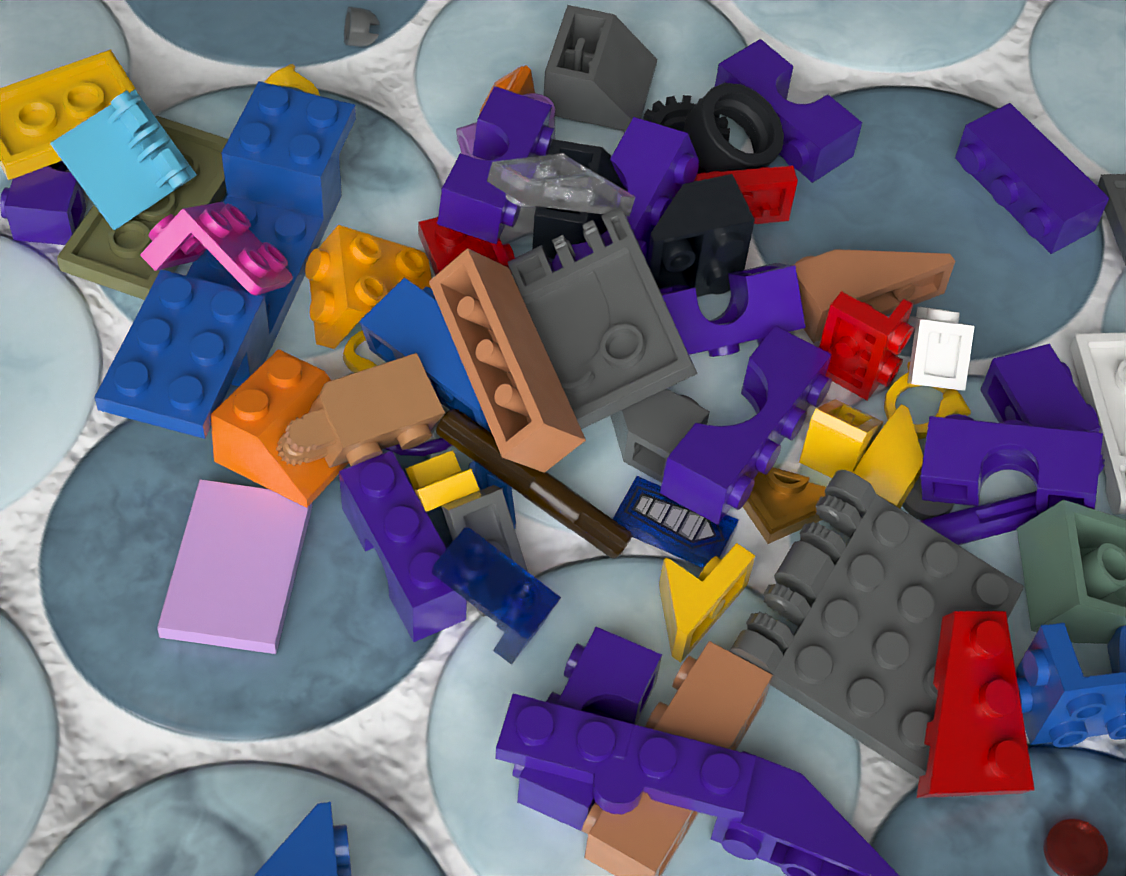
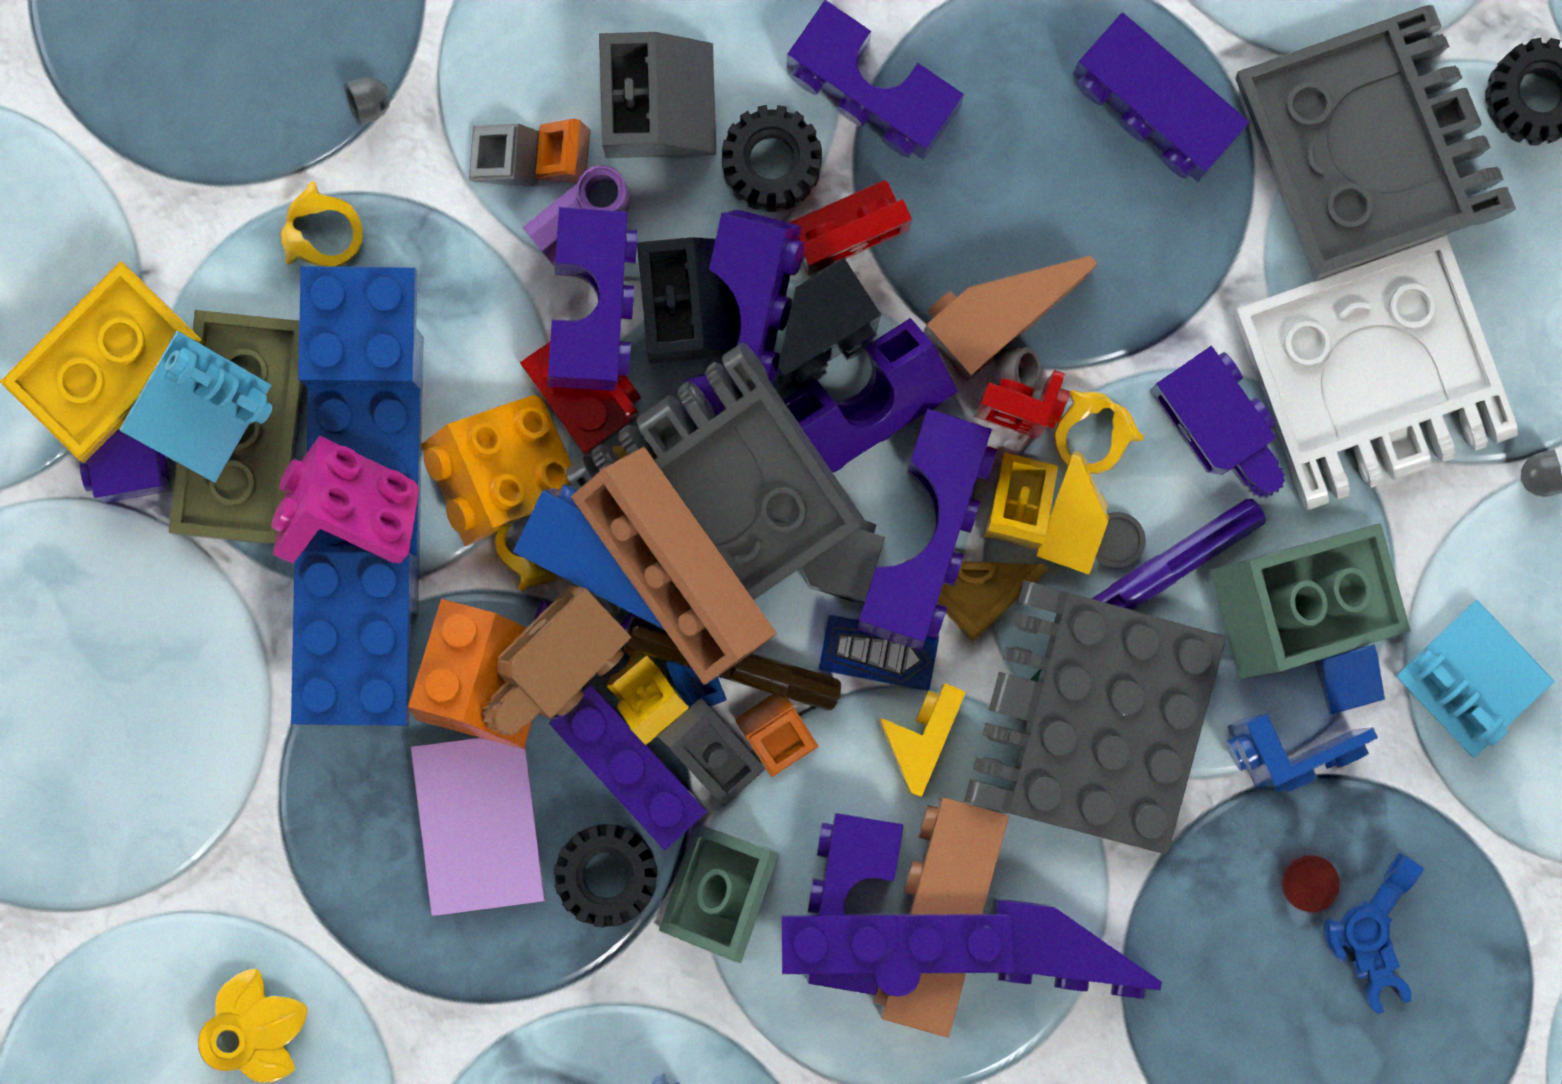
camera: 15 degrees left, 30 degrees up
clear blue bracket [432,527,561,665] -> none
clear wing [487,154,635,216] -> none
black tyre [684,83,784,173] -> none
white bracket [907,307,974,391] -> none
red wing [916,611,1035,798] -> none
dark purple arch [921,414,1103,513] -> none
none -> dark grey slope [469,124,539,186]
none -> black tyre [554,824,658,928]
none -> sand green slope [658,823,779,963]
none -> orange slope [735,694,819,777]

